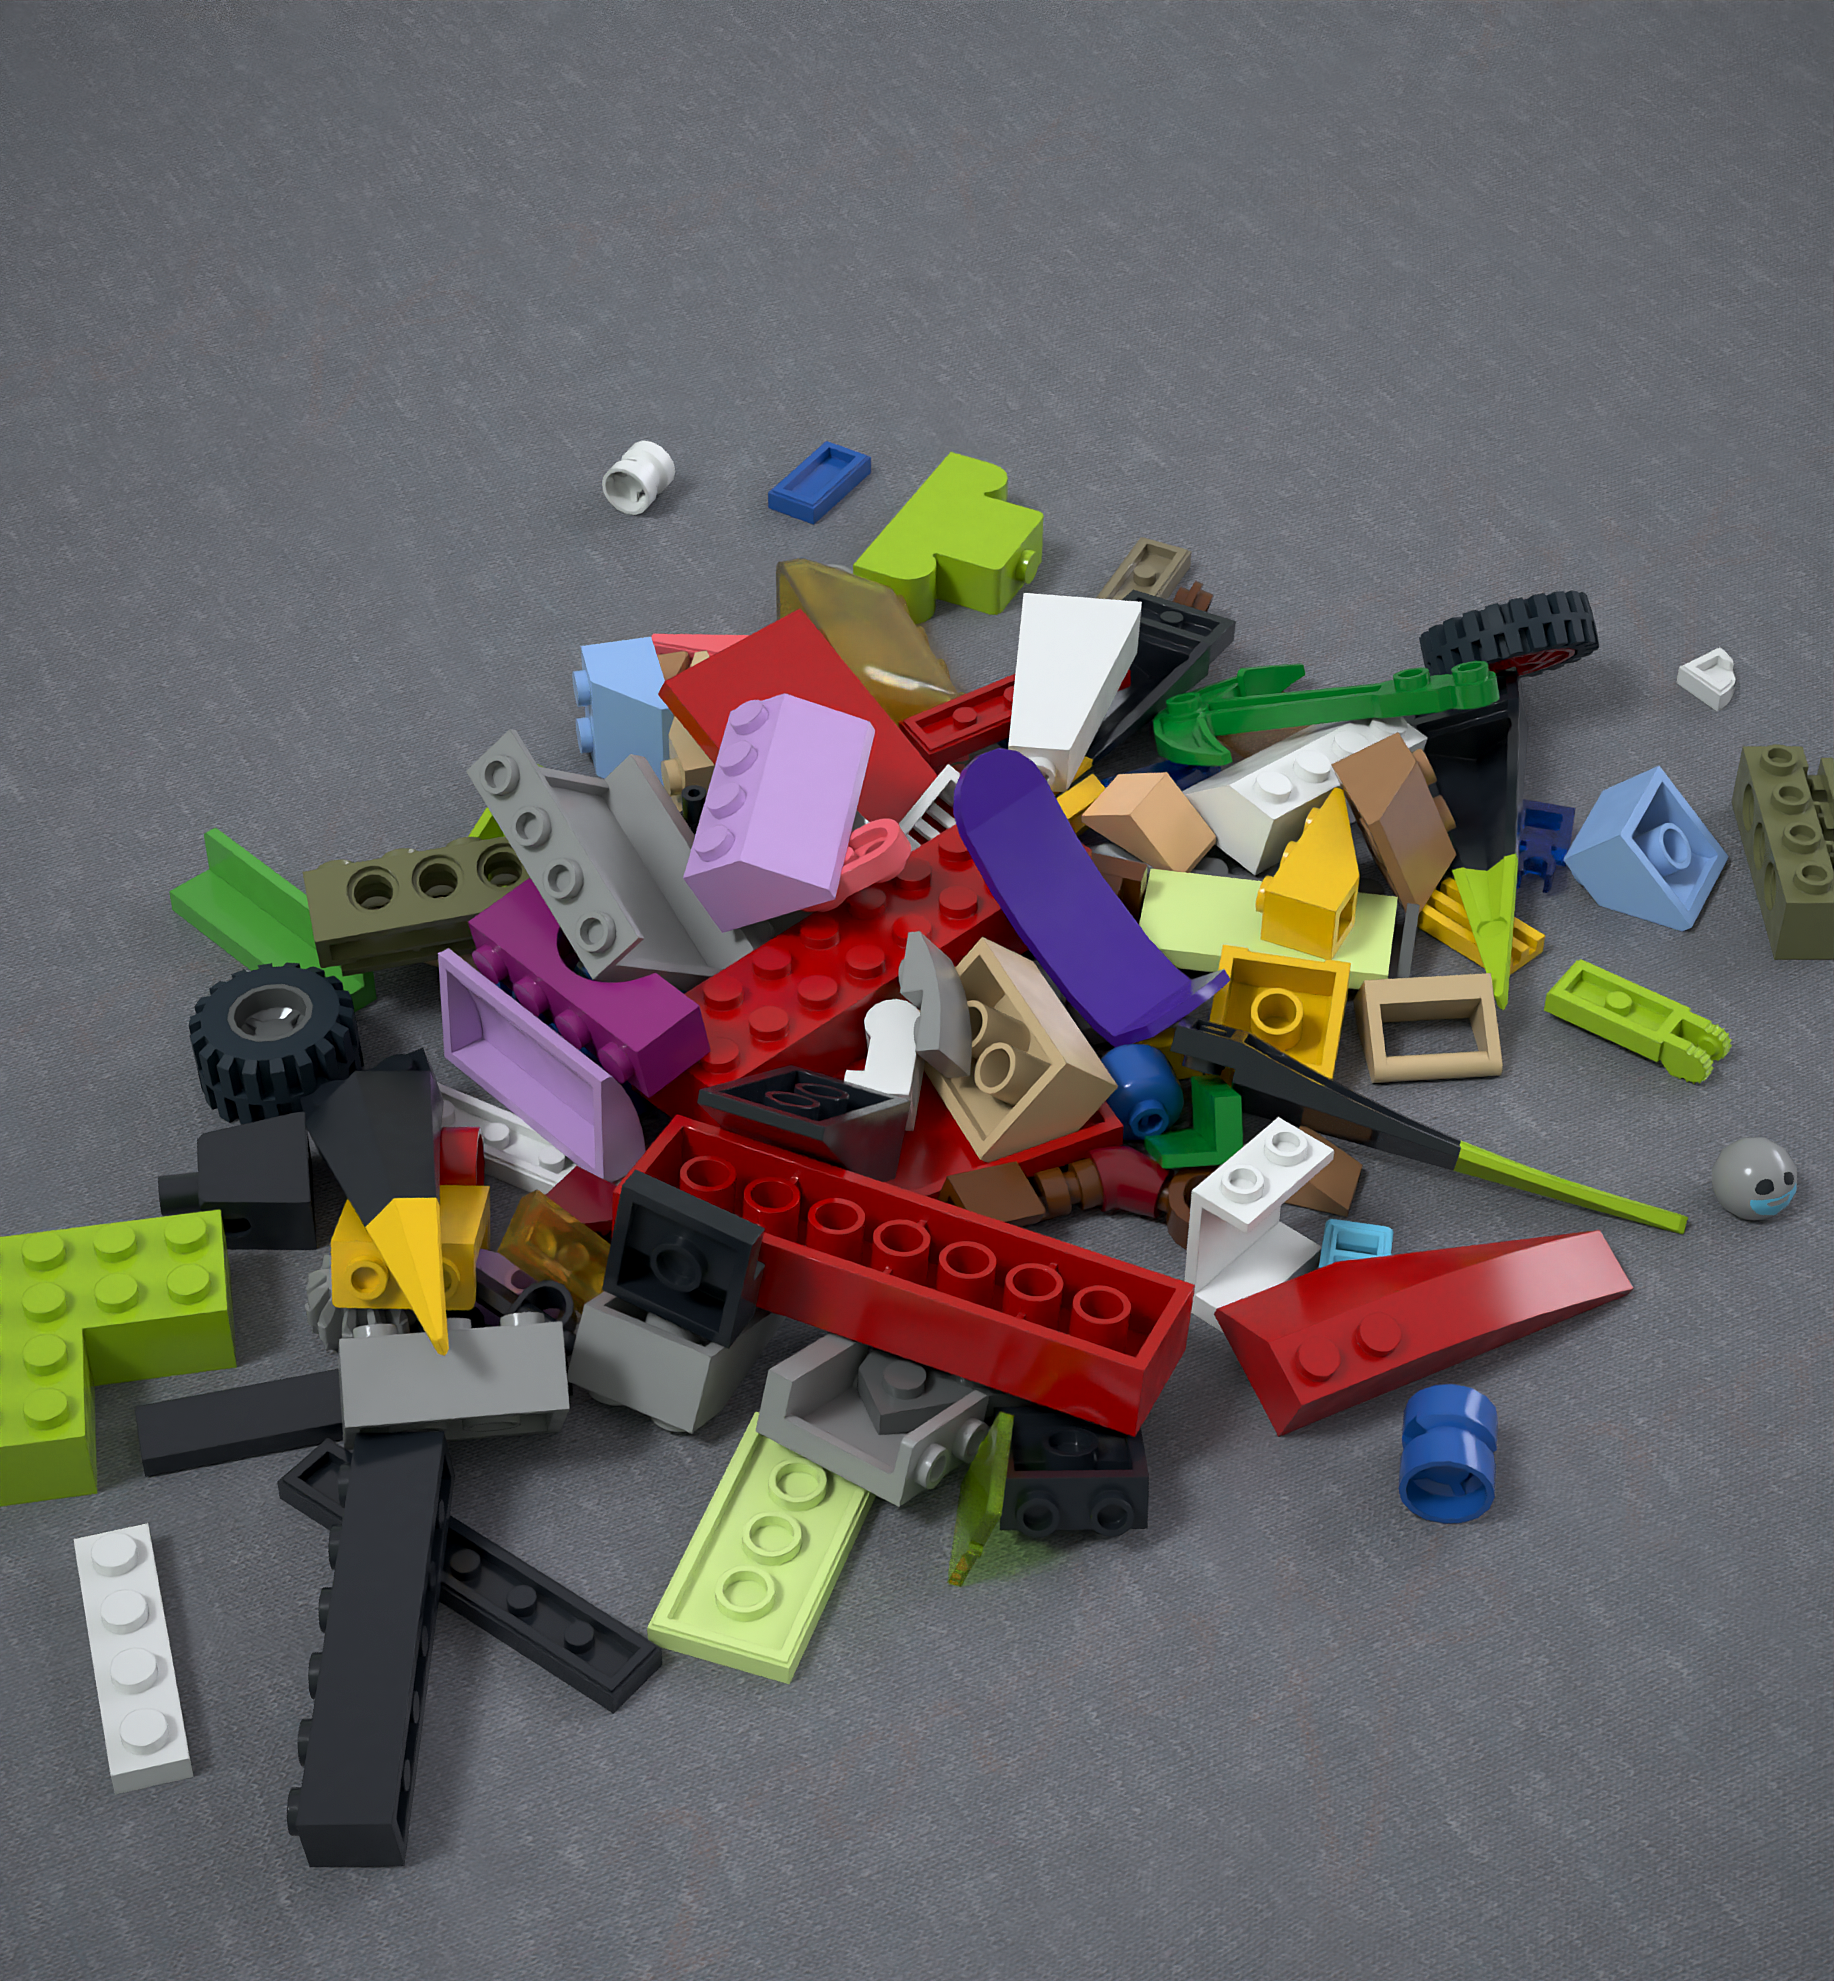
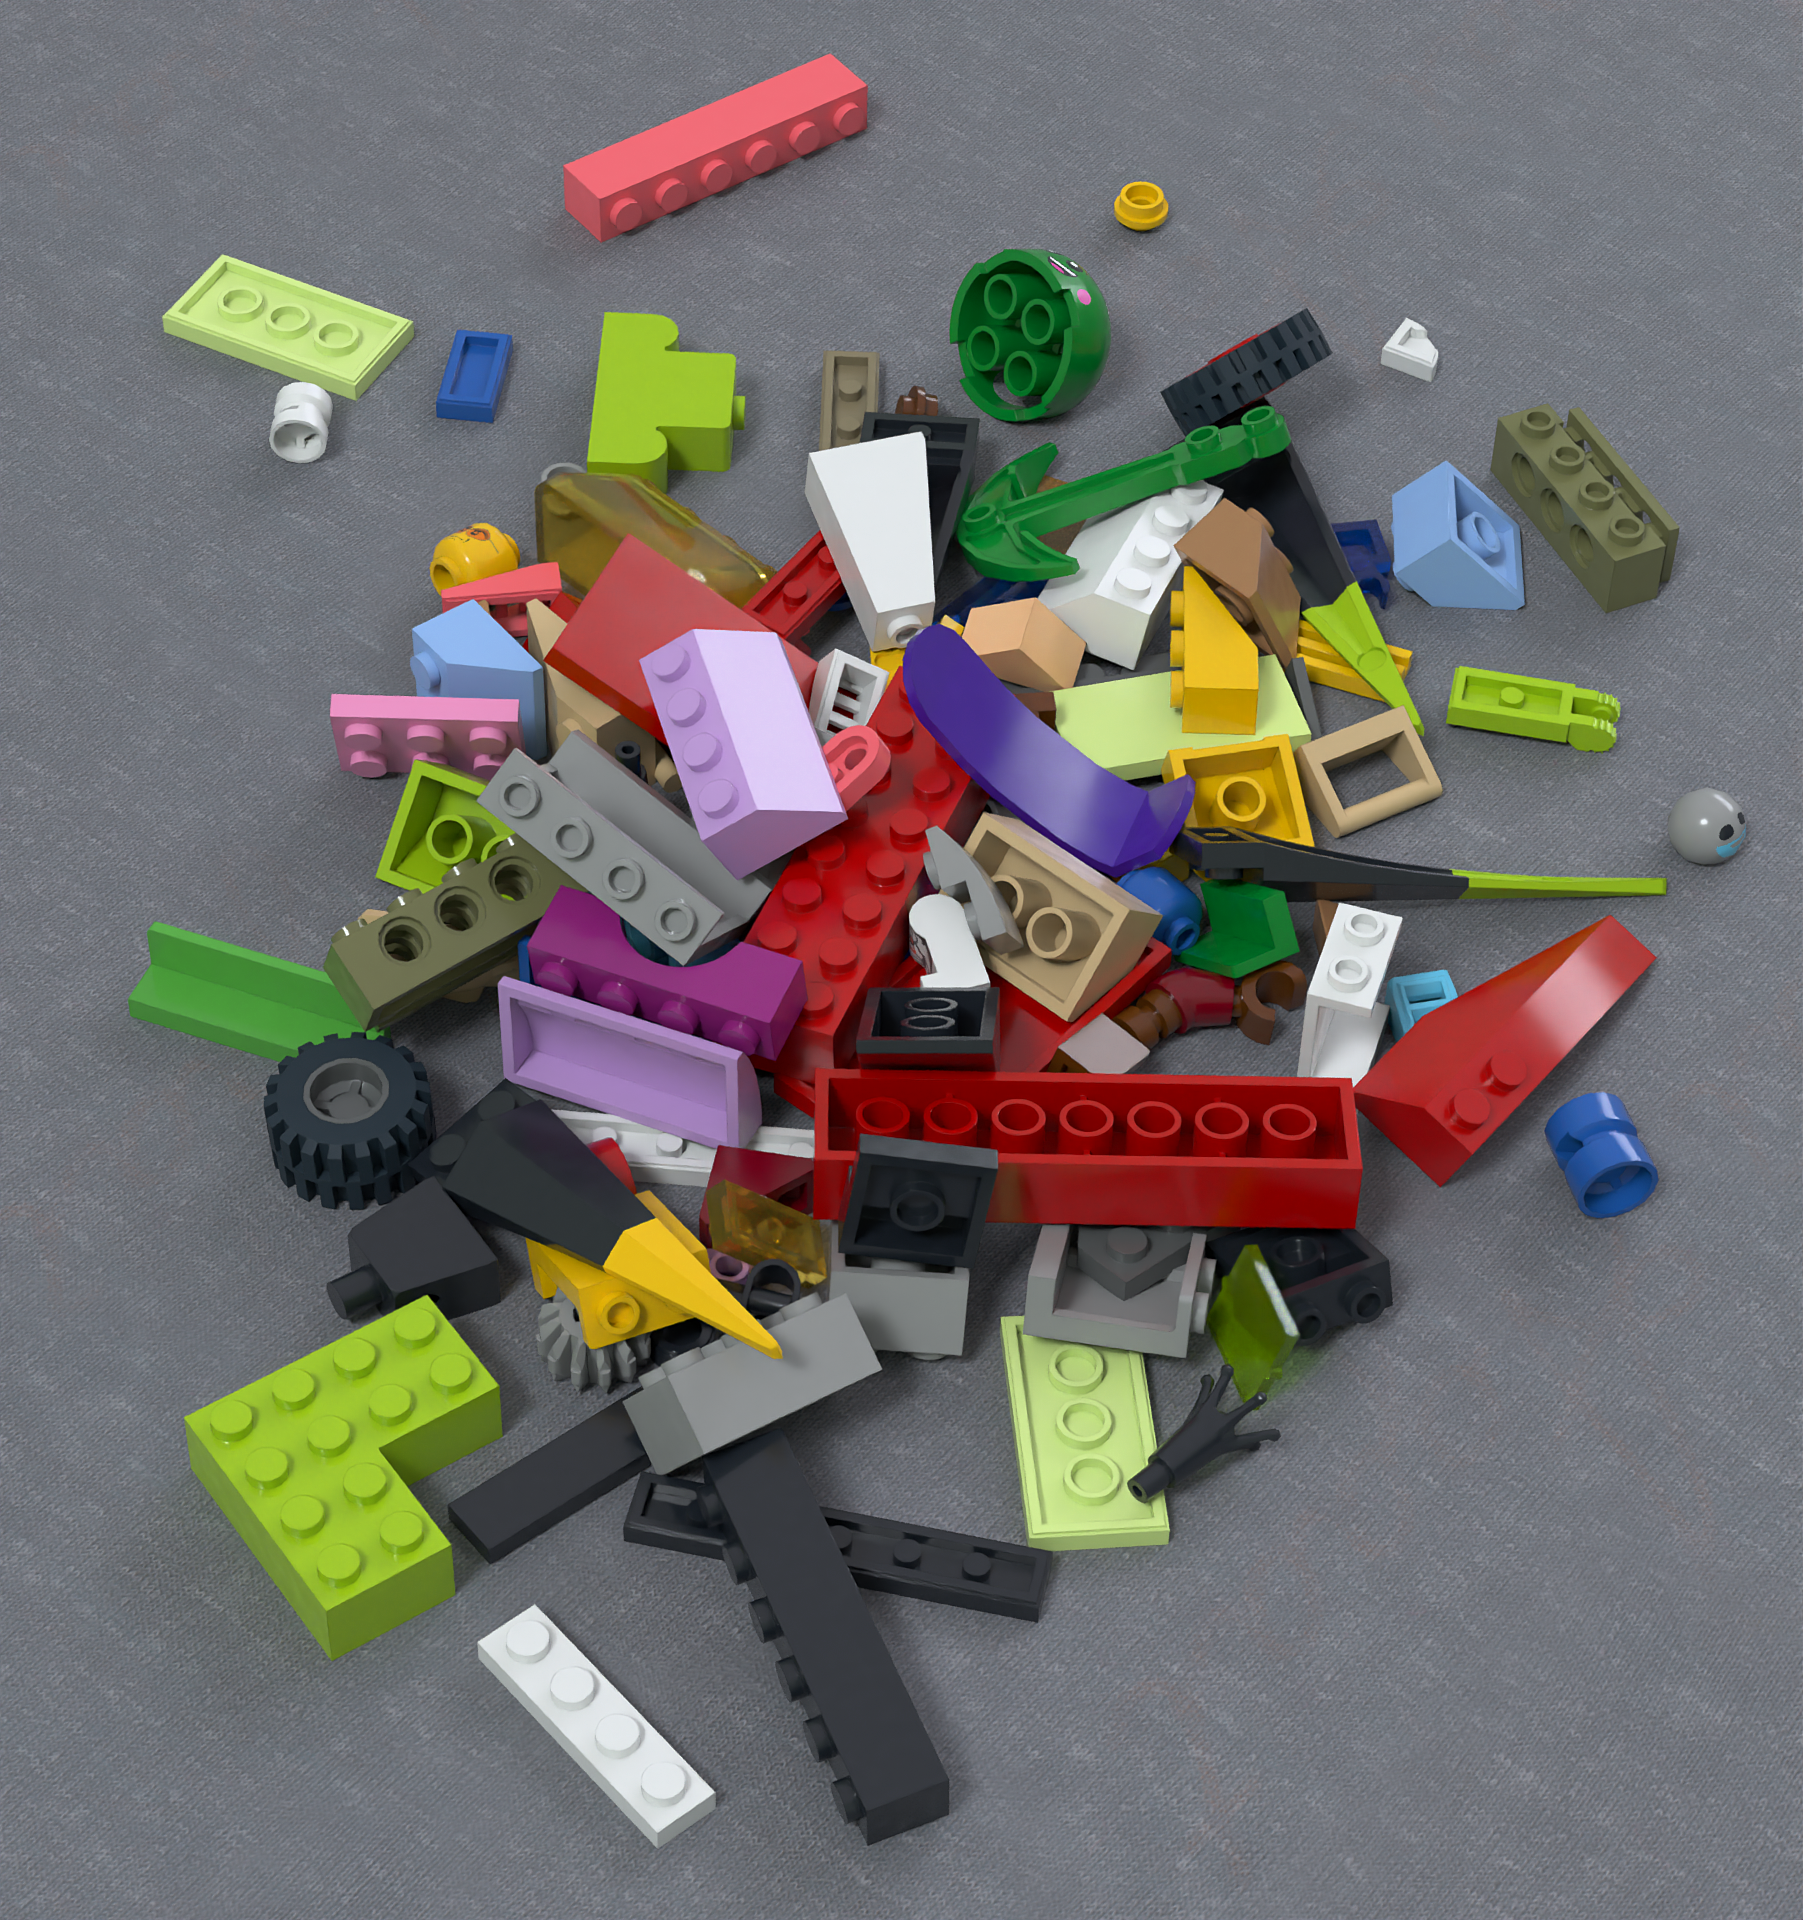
camera: 25 degrees left, 5 degrees up
none -> yellowish green tile [162,254,414,401]
none -> bright pink plate [330,694,526,781]
none -> yellow head [429,523,520,596]
none -> coral brick [563,53,868,243]
none -> green cylinder [949,249,1111,421]
none -> yellow plate [1114,181,1168,231]
none -> black piece [1127,1364,1281,1503]

